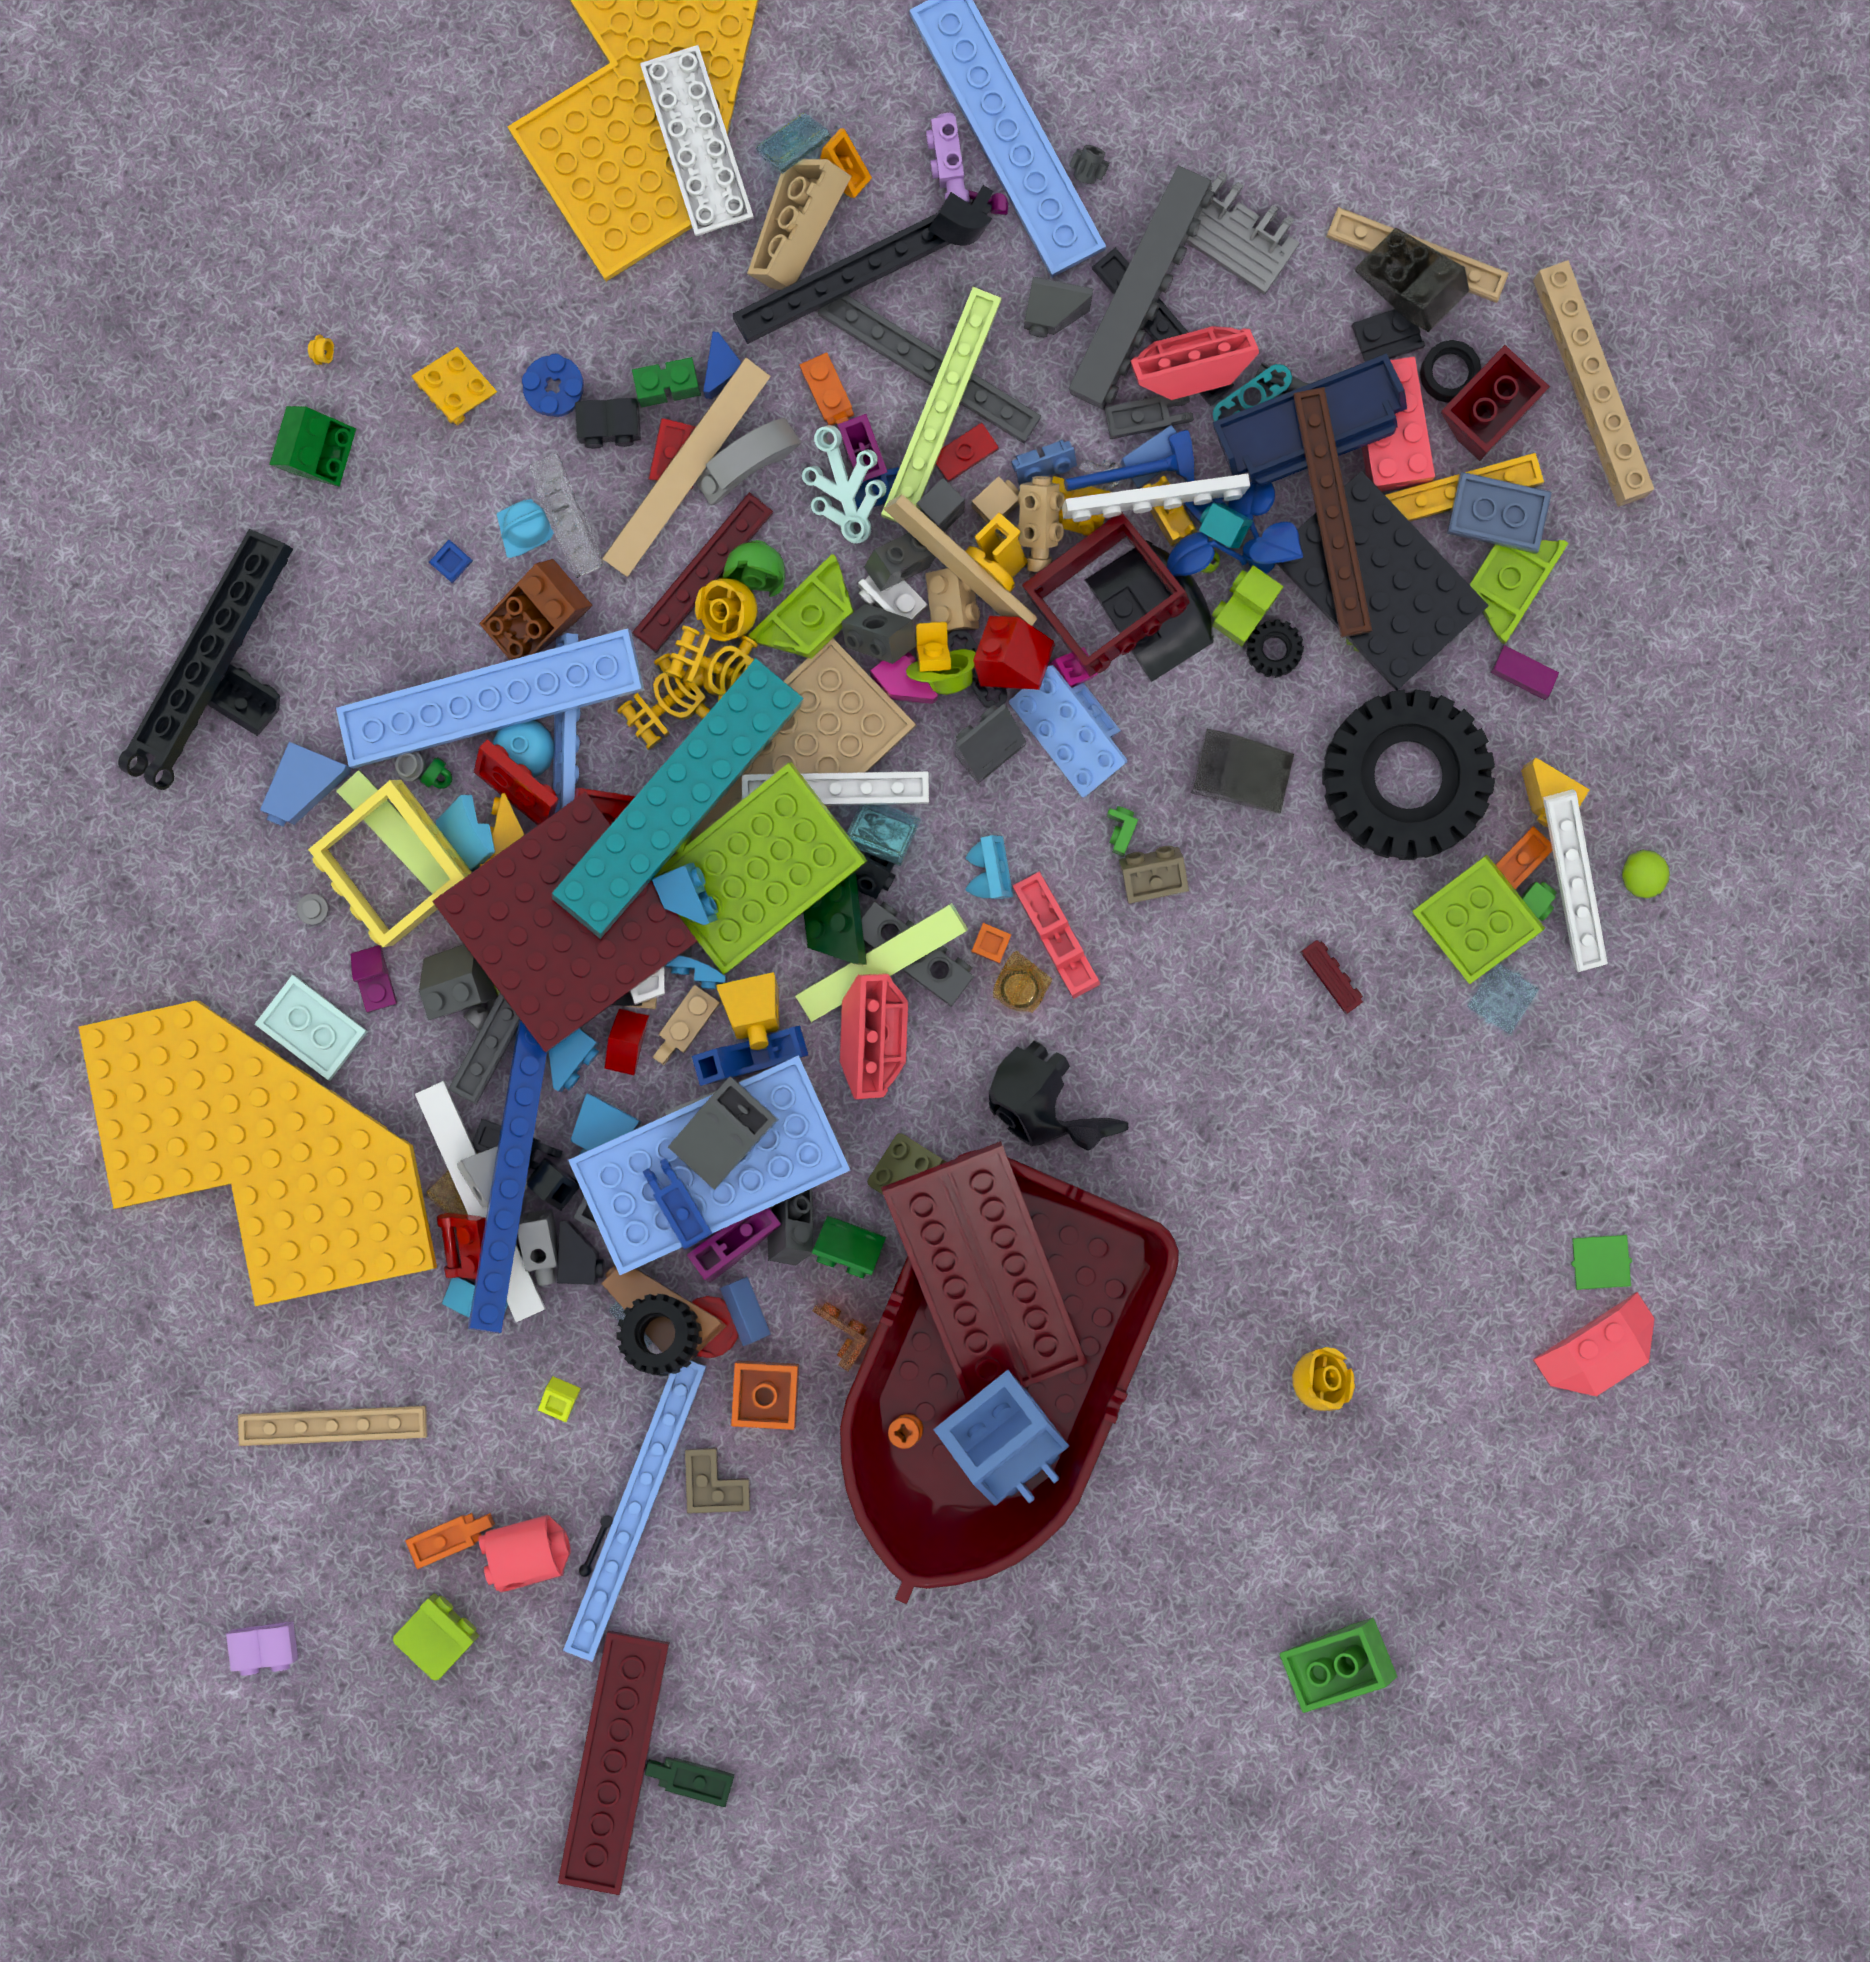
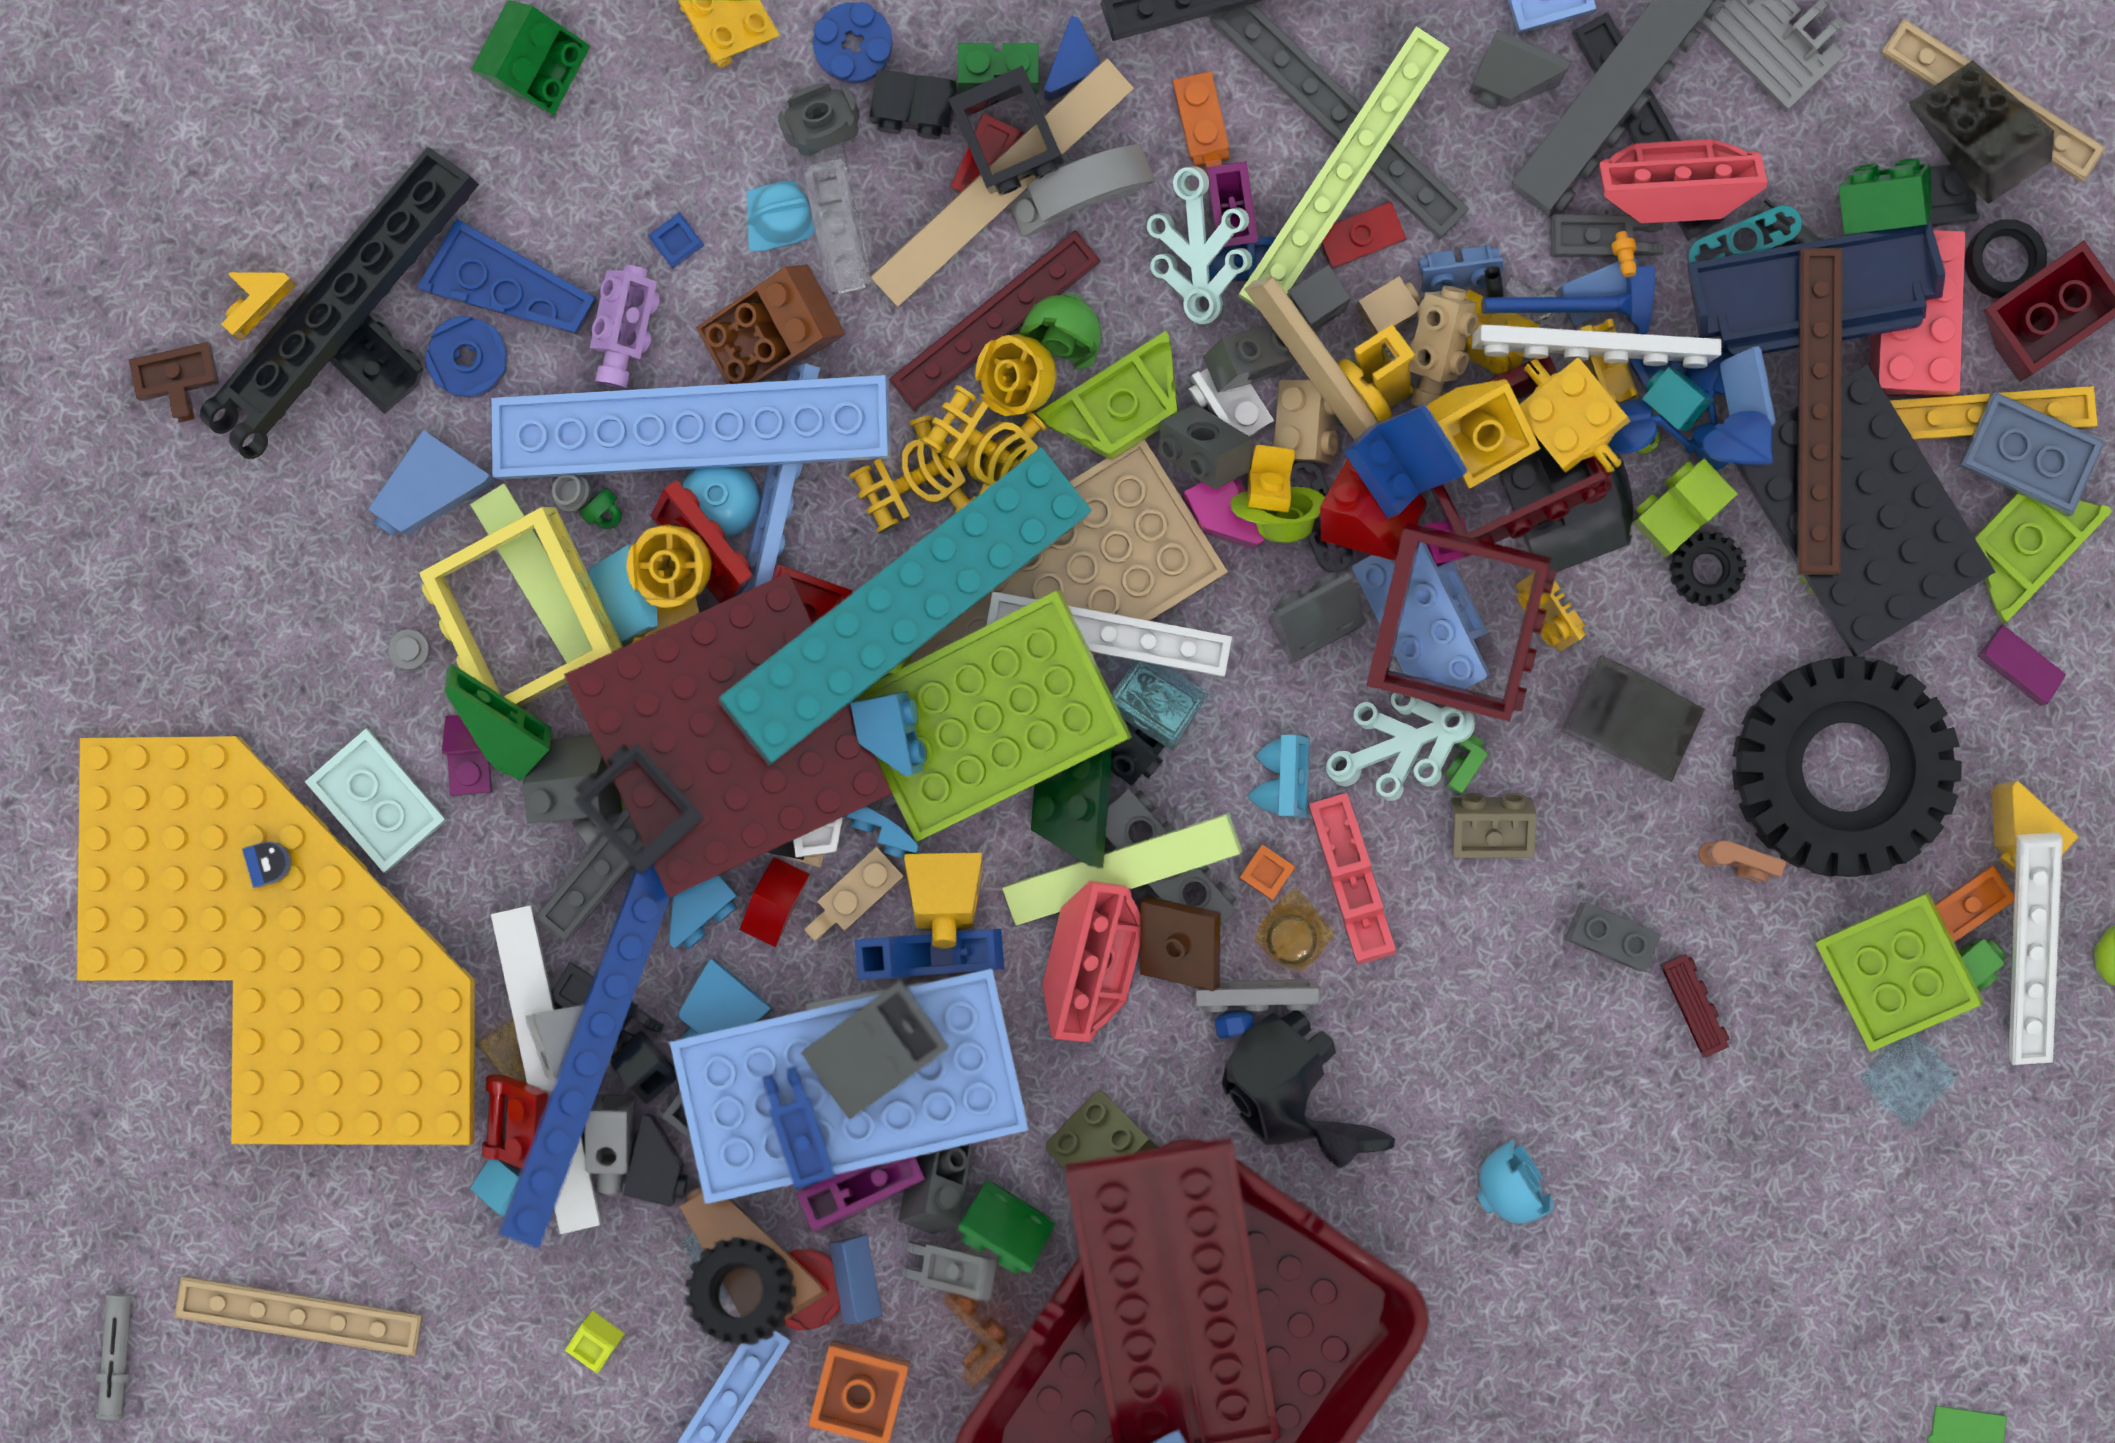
camera: 10 degrees right, 0 degrees up
none -> light grey pin [96,1294,132,1420]
none -> reddish brown plate [129,342,219,423]
none -> yellow slope [221,272,297,341]
none -> tile [242,842,291,888]
none -> blue wing [416,219,597,335]
none -> blue plate [425,316,508,398]
none -> green slope [444,664,552,781]
none -> black window [574,743,704,875]
none -> lavender brick [590,265,660,389]
none -> yellow cylinder [626,525,712,608]
none -> dark grey plate [778,84,860,156]
none -> light grey hinge [902,1242,997,1301]
none -> black window [949,66,1064,196]
none -> reddish brown plate [1140,896,1221,992]
none -> light grey plate [1195,979,1319,1012]
none -> blue tile [1214,1010,1254,1038]
none -> light aqua plant [1326,693,1475,801]
none -> blue bracket [1344,404,1467,518]
none -> dark red window [1366,522,1557,722]
none -> yellow slope [1426,379,1540,489]
none -> medium azure cylinder [1477,1140,1554,1224]
none -> black piece [1484,266,1504,297]
none -> yellow hinge [1515,572,1587,652]
none -> yellow plate [1519,357,1630,473]
none -> dark grey brick [1564,902,1662,972]
none -> light orange piece [1611,231,1637,278]
none -> nougat plate [1698,840,1787,883]
none -> medium blue slope [1720,346,1776,426]
none -> green slope [1839,158,1931,235]

